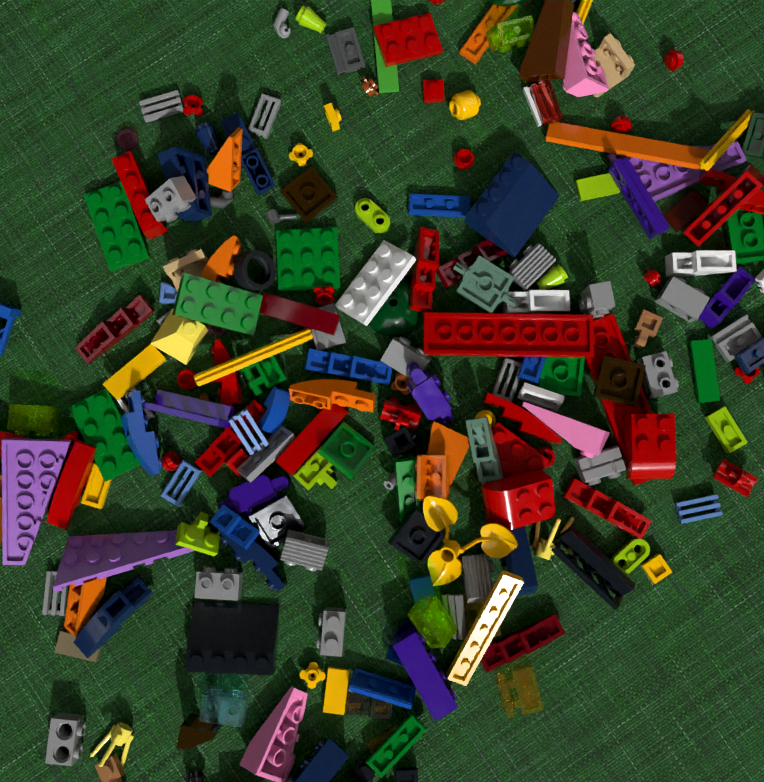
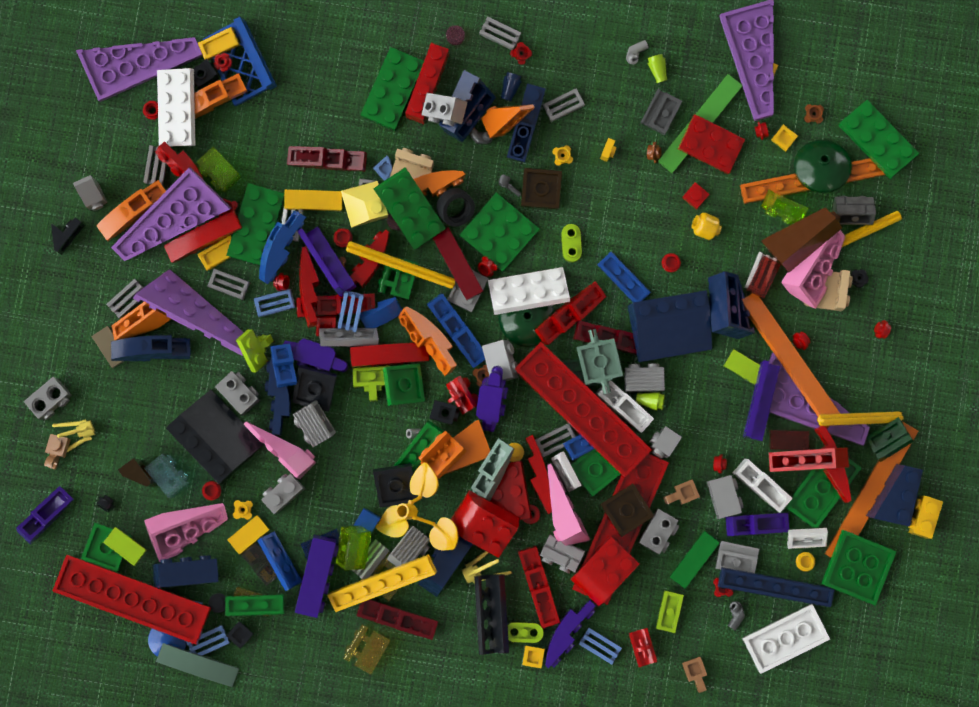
camera: 40 degrees right, 0 degrees up
none -> red plate [202,481,222,500]
none -> light grey tile [207,269,250,300]
none -> bright pink wedge [244,422,316,479]
none -> red slope [299,247,319,328]
none -> dark purple slope [545,600,596,668]
none -> dark blue wedge [708,271,755,339]
none -> black plate [851,269,869,288]

